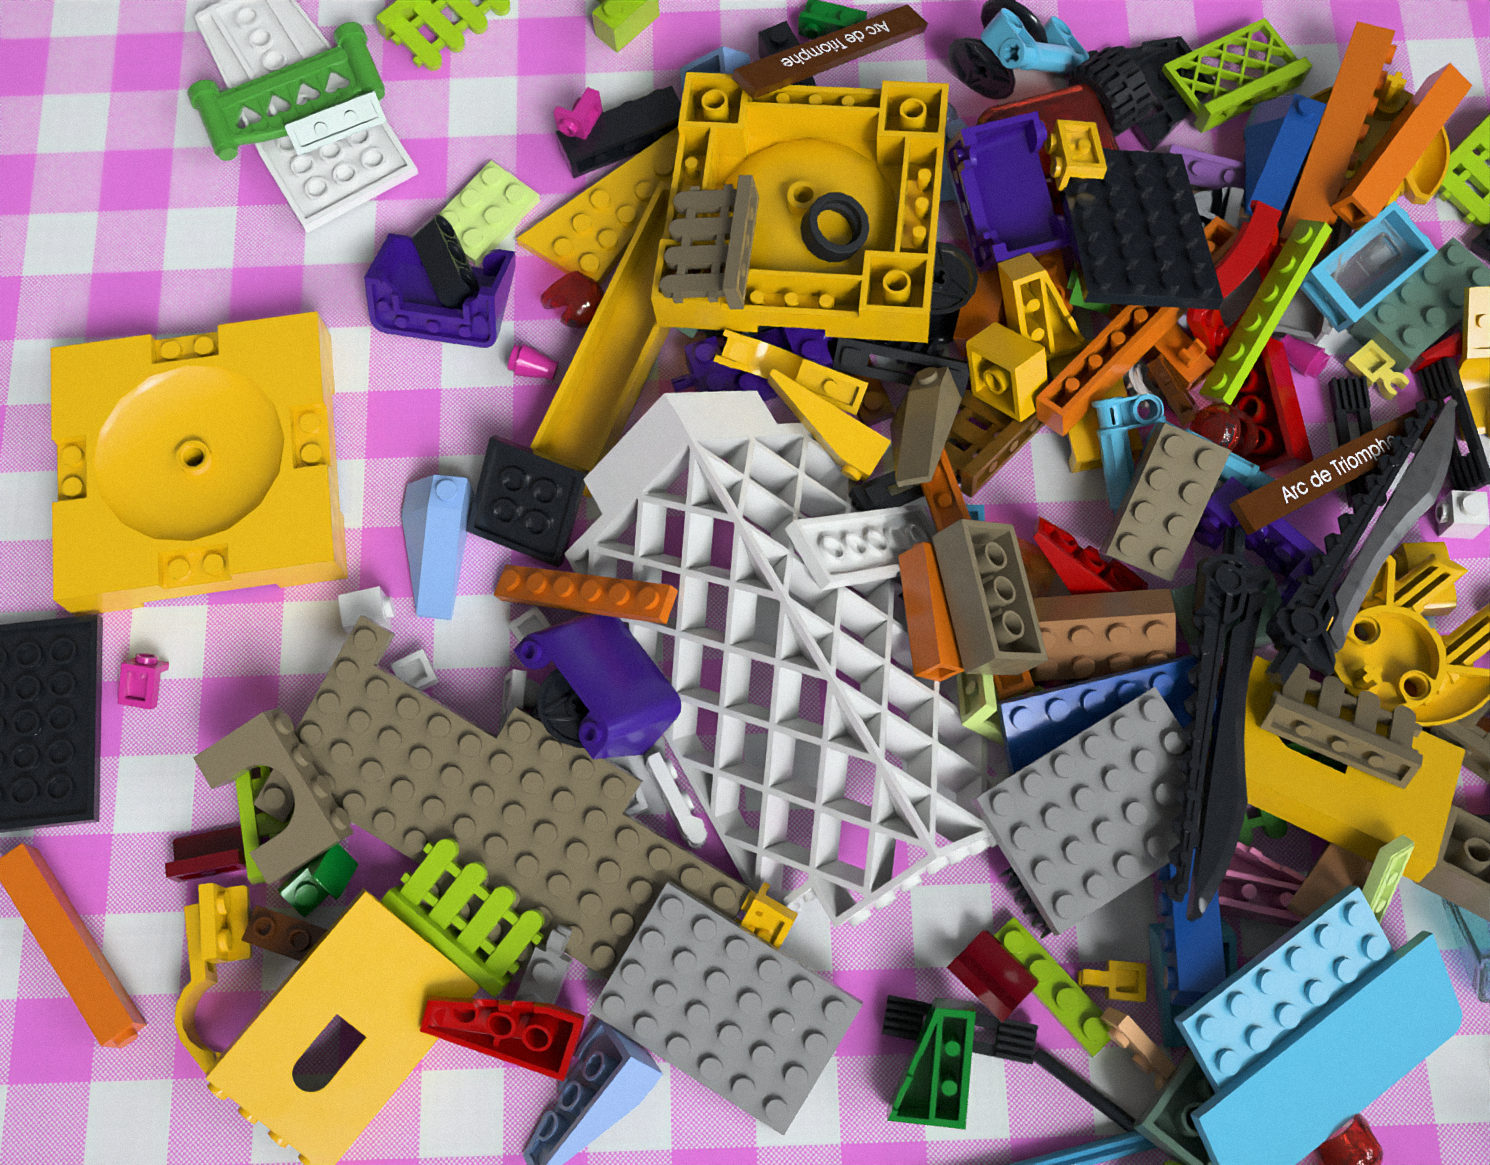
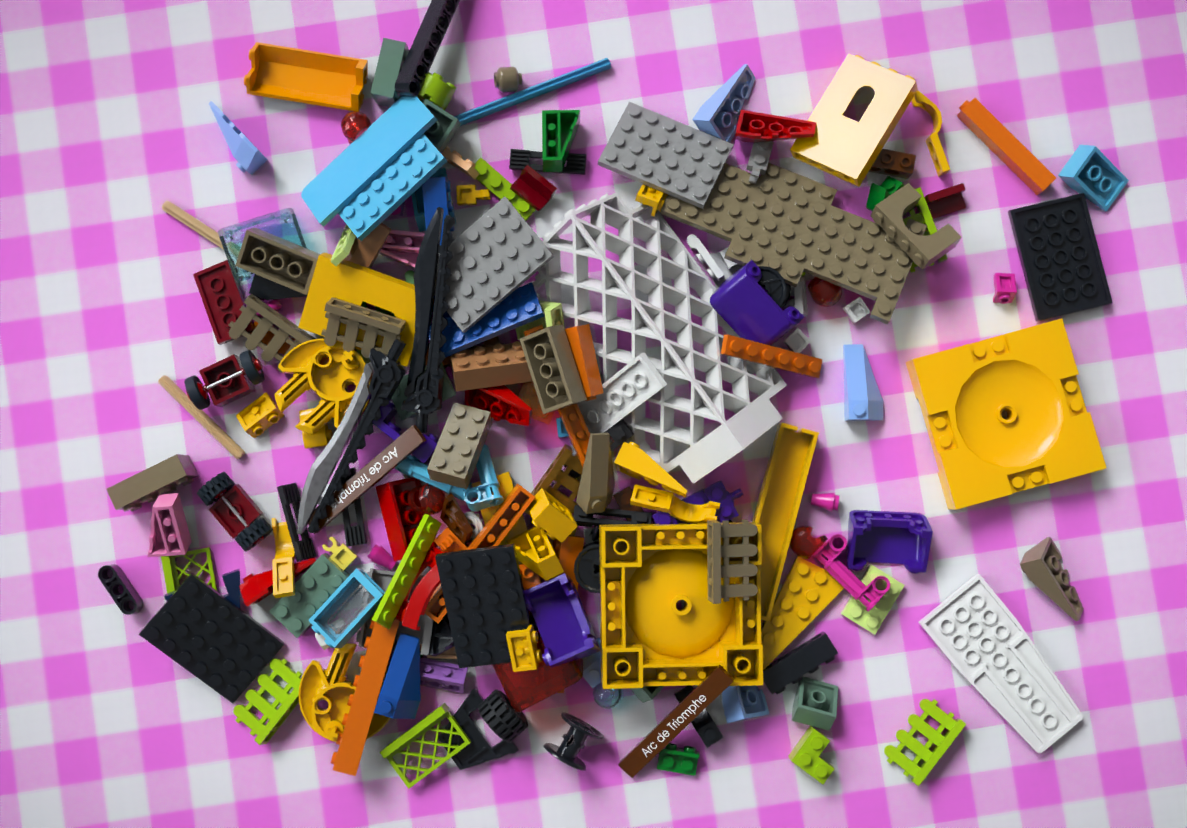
camera: 175 degrees right, 15 degrees up
bright green piece [187,22,385,161] -> none
yellow bracket [198,883,253,964] -> none
plate [284,90,387,156] -> none
white brick [338,586,395,635] -> none
lime fence [380,838,545,998] -> none
black beam [412,214,479,309] -> none
black plate [466,435,589,568] -> none
dark pink bracket [553,87,603,140] -> none
black tyre [800,192,870,263] -> none
medium azure piece [980,8,1089,75] -> none
black bar [1033,1047,1136,1132] -> none
orange brick [1331,63,1473,230] -> none
white brick [1435,490,1490,539] -> none
none -> sand green slope [791,676,838,731]
none -> clear red helmet [807,277,842,307]
none -> dark pink piece [811,534,890,612]
none -> dark tan wedge [1020,537,1084,621]

